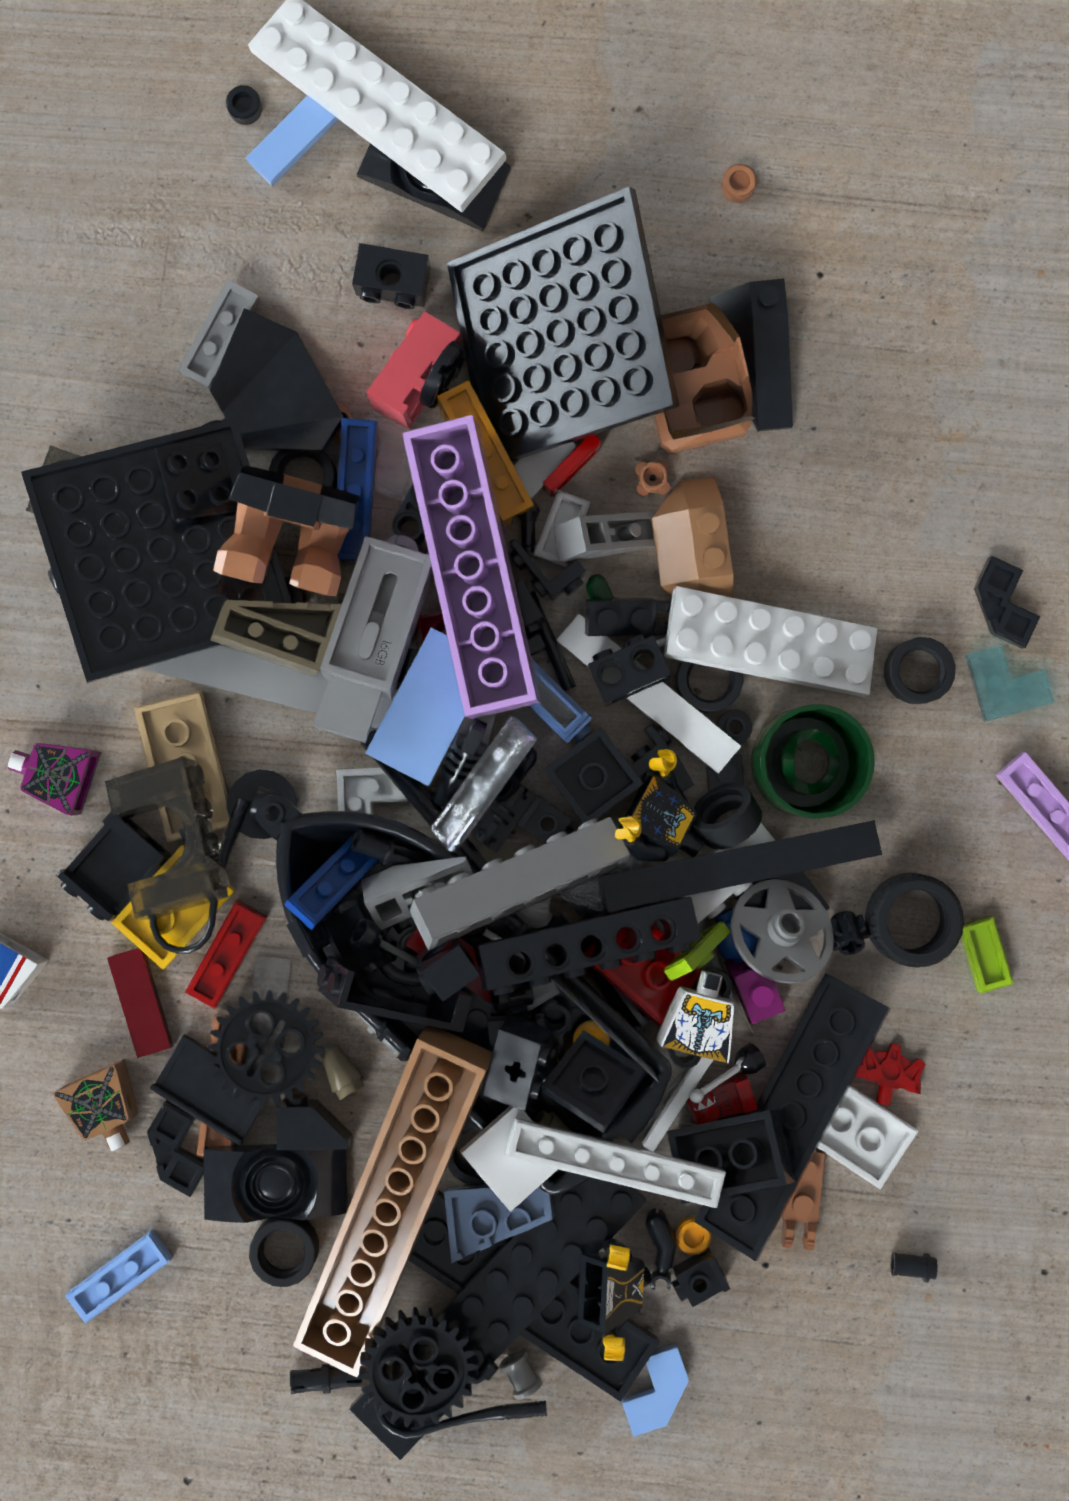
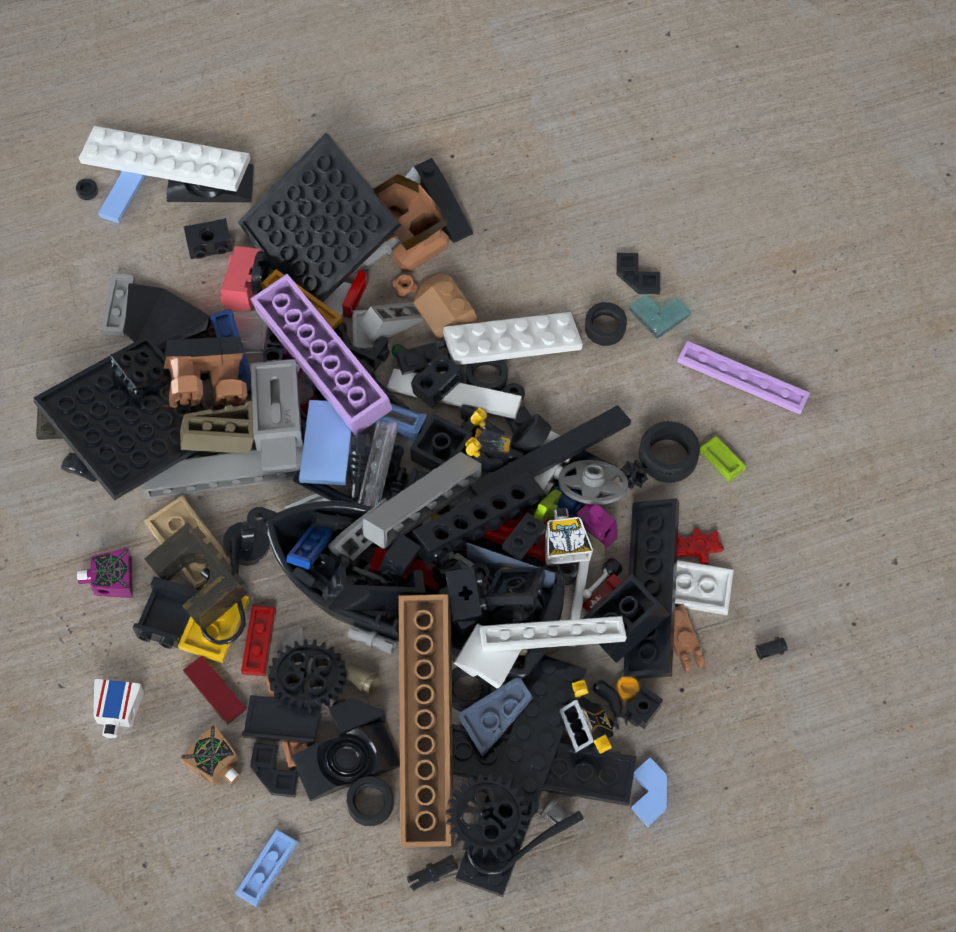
camera: 25 degrees left, 25 degrees down
nougat tile [721,164,757,203] -> none
dark green piece [751,704,875,819] -> none
none -> black bracket [502,513,547,560]

